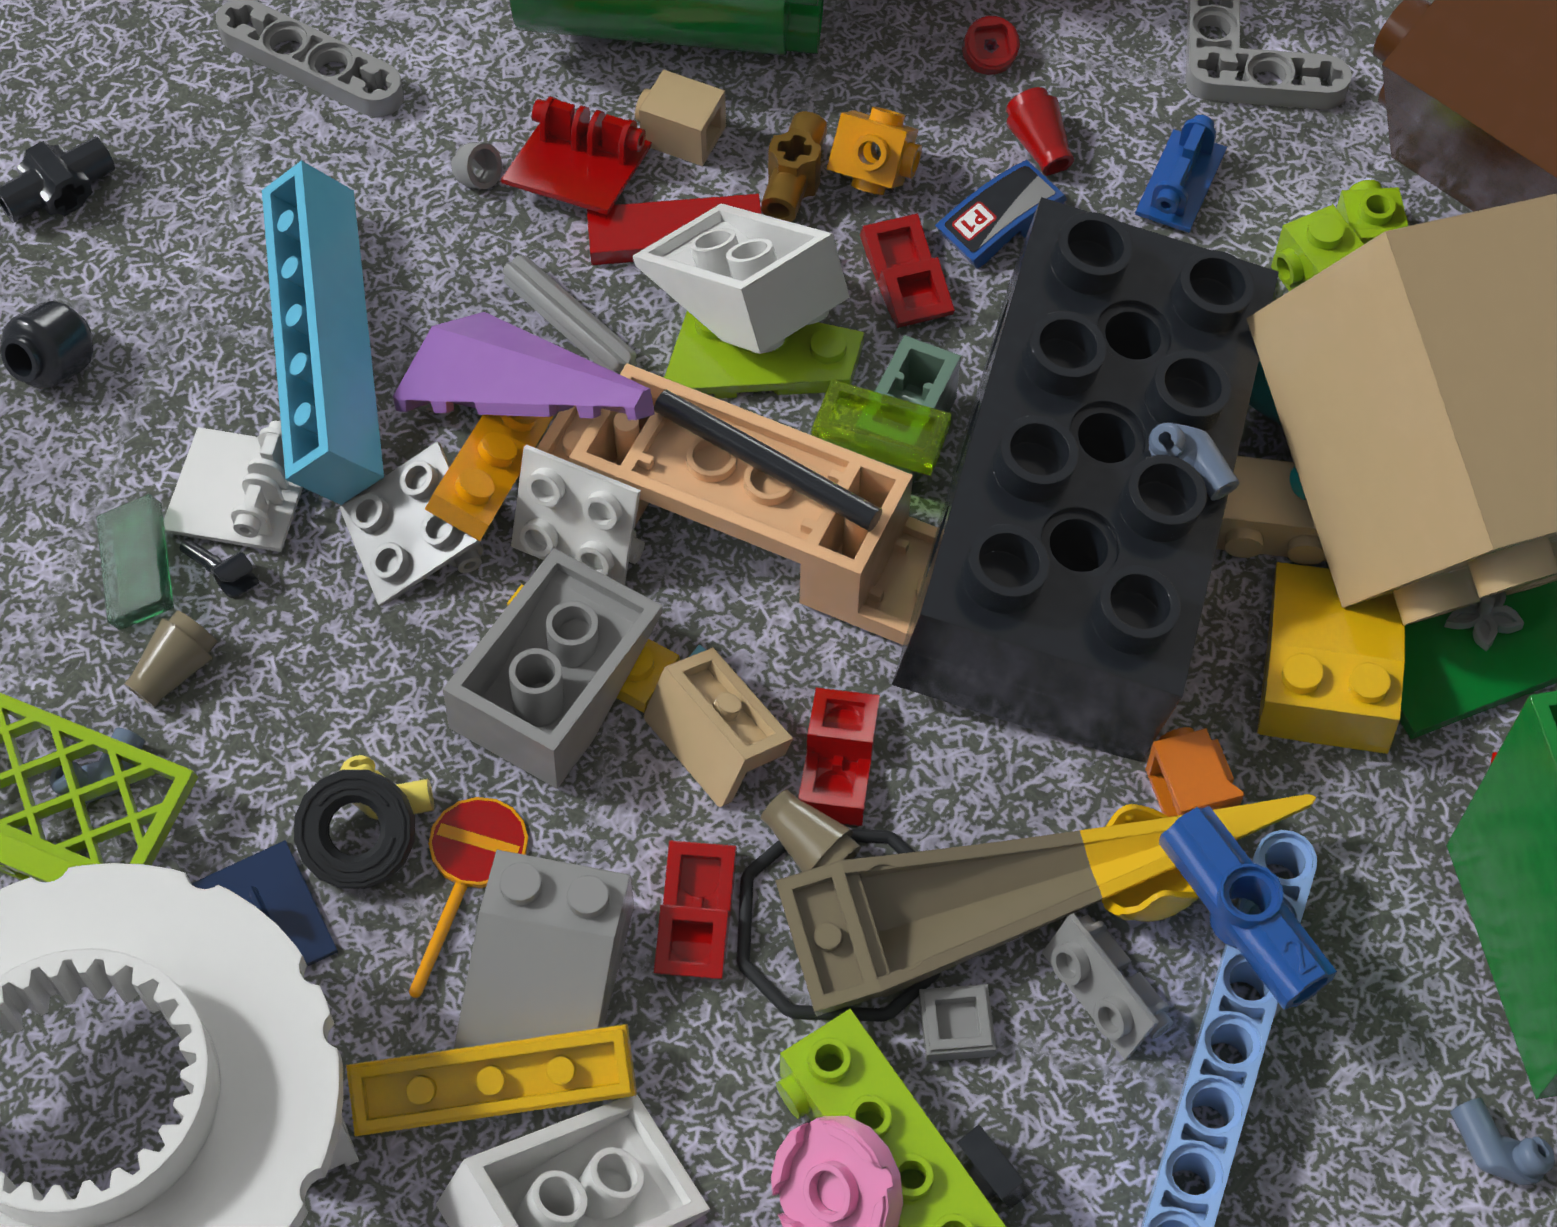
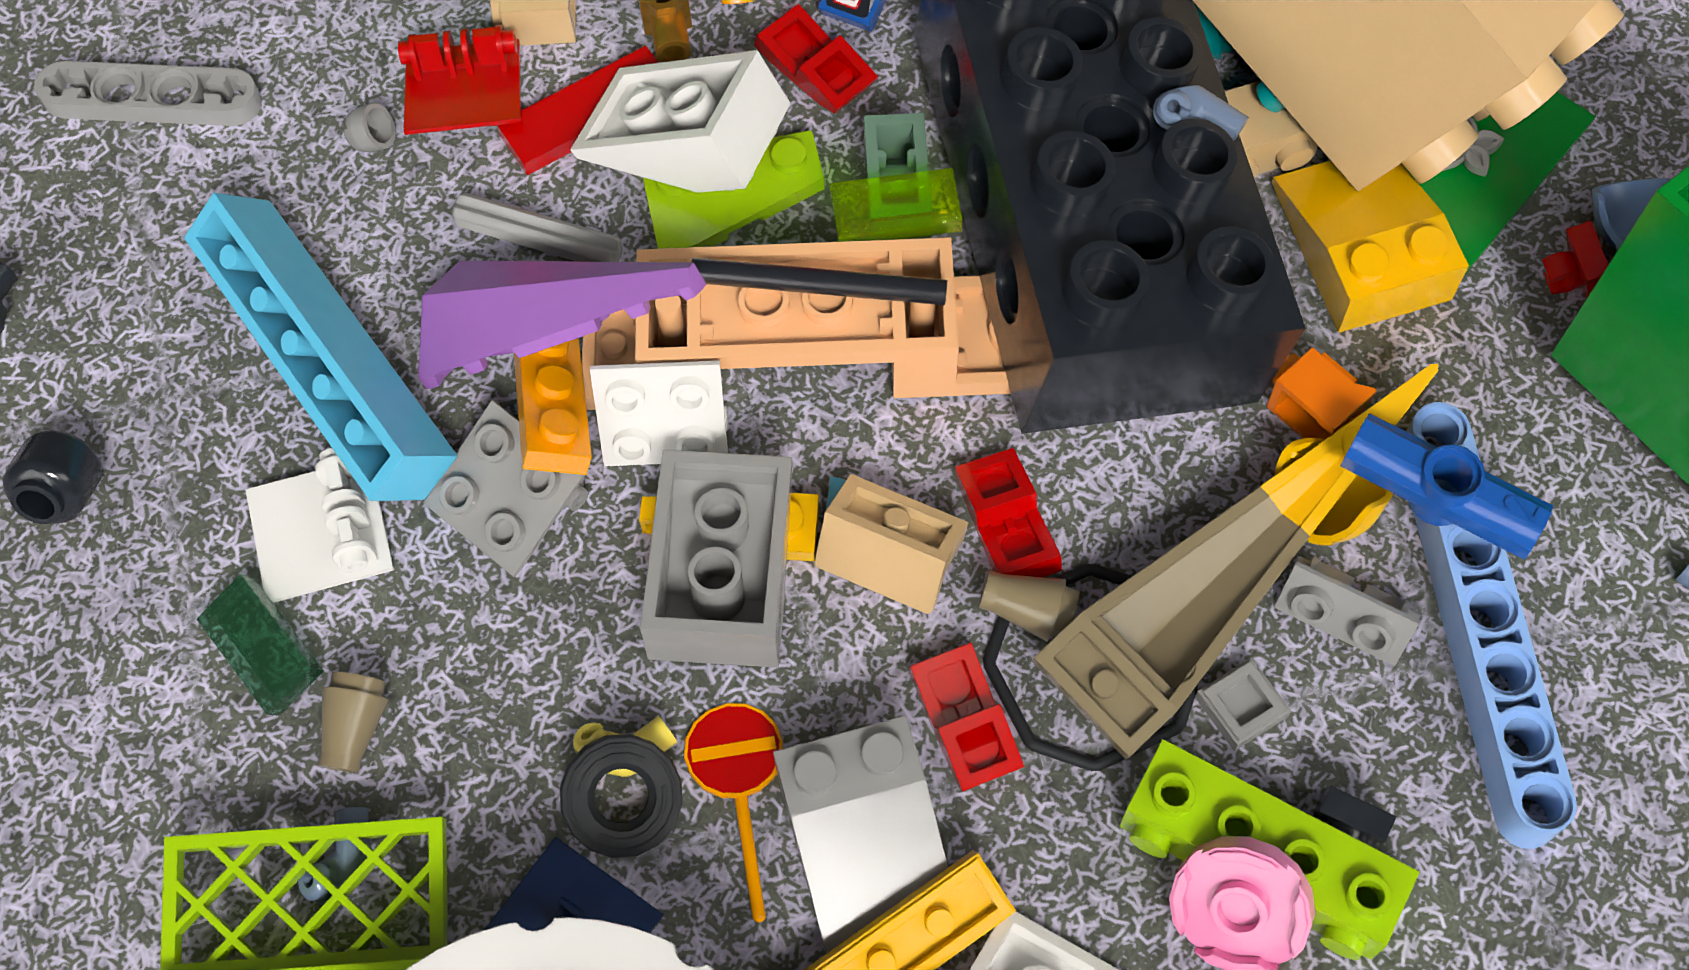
camera: 25 degrees left, 5 degrees up
black hand [179,538,259,598] -> none

